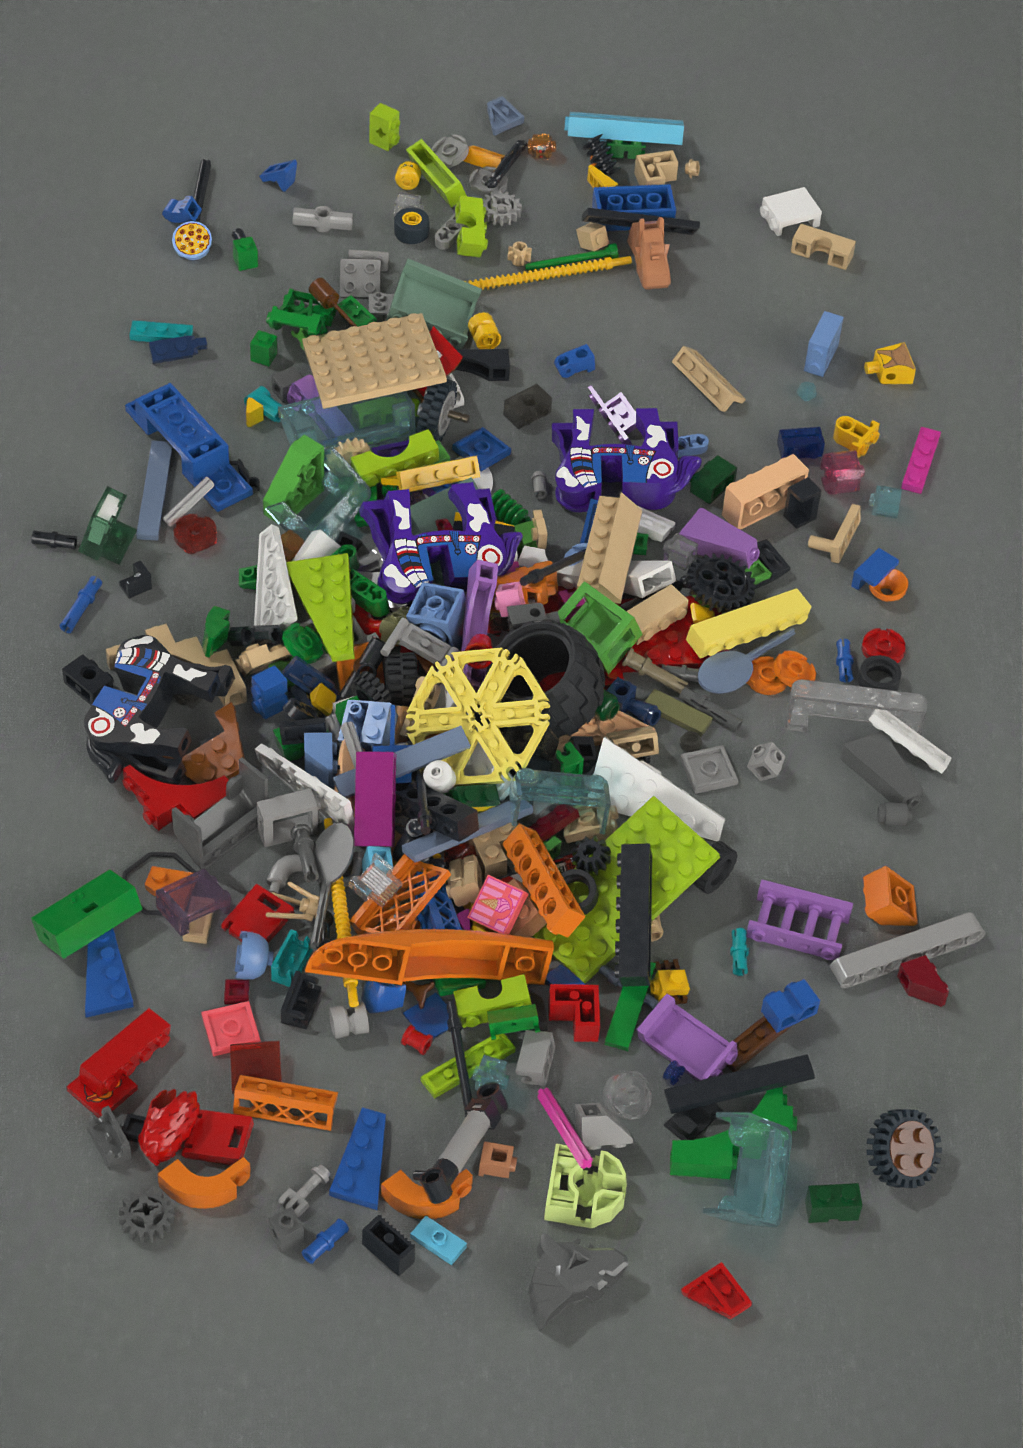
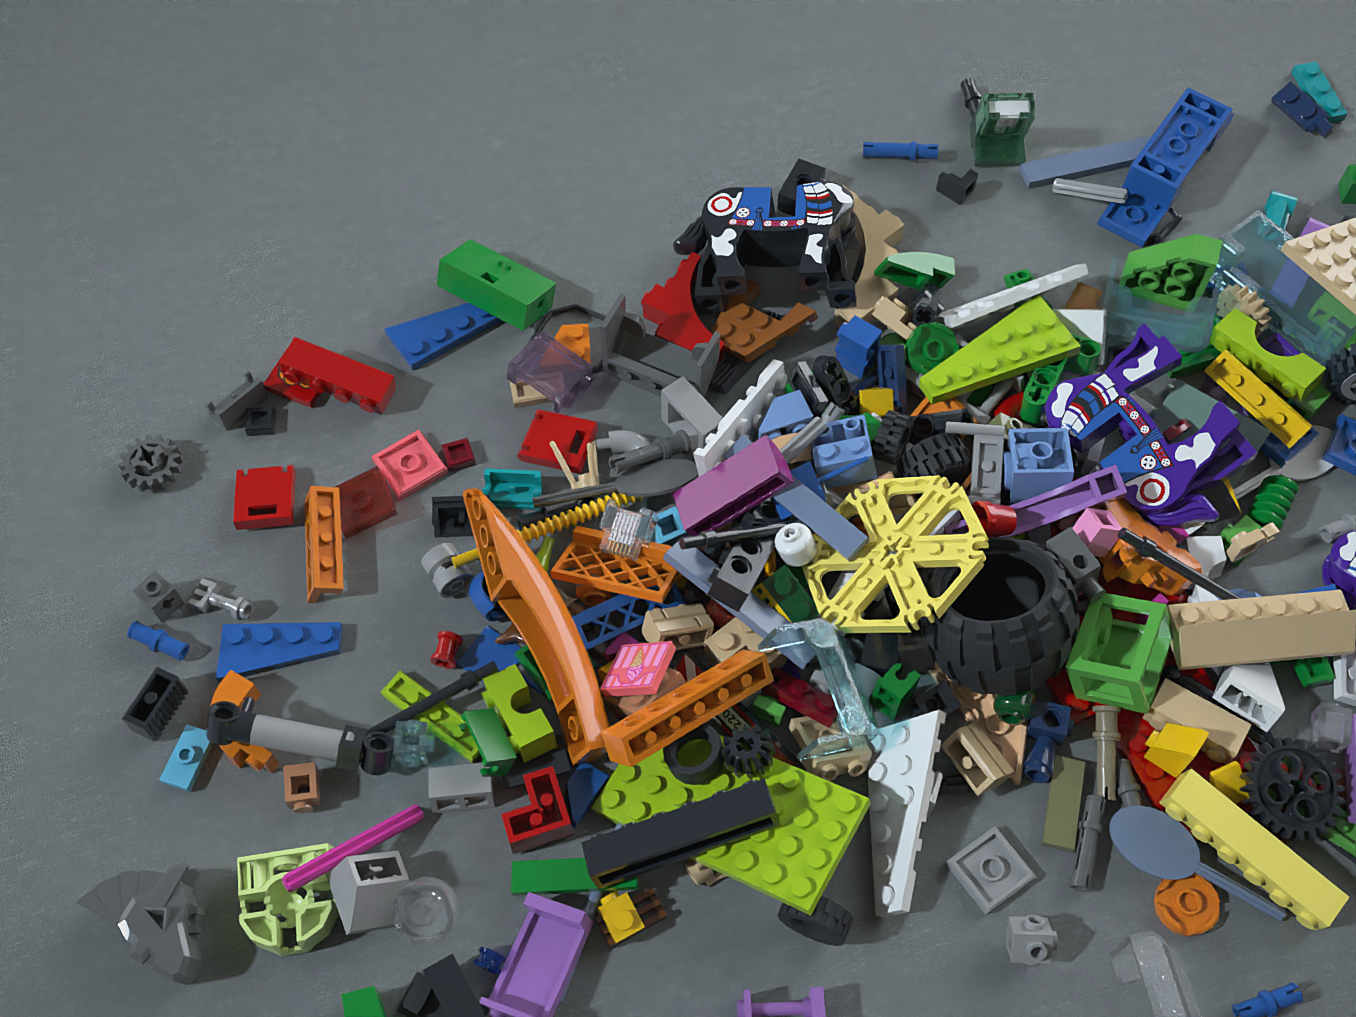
camera: 75 degrees right, 10 degrees up
red head [138,1089,200,1166] -> none
orange arch [158,1157,251,1209] -> none
clear red plate [173,514,217,554] -> none
medium blue cylinder [235,931,273,980] -> none
yellow slope [246,397,264,427] -> none
clear smoke plate [679,731,702,752] -> none
teal pin [730,928,749,976] -> none
orange tile [773,650,816,690] -> none
none -> yellow slope [1144,723,1209,778]

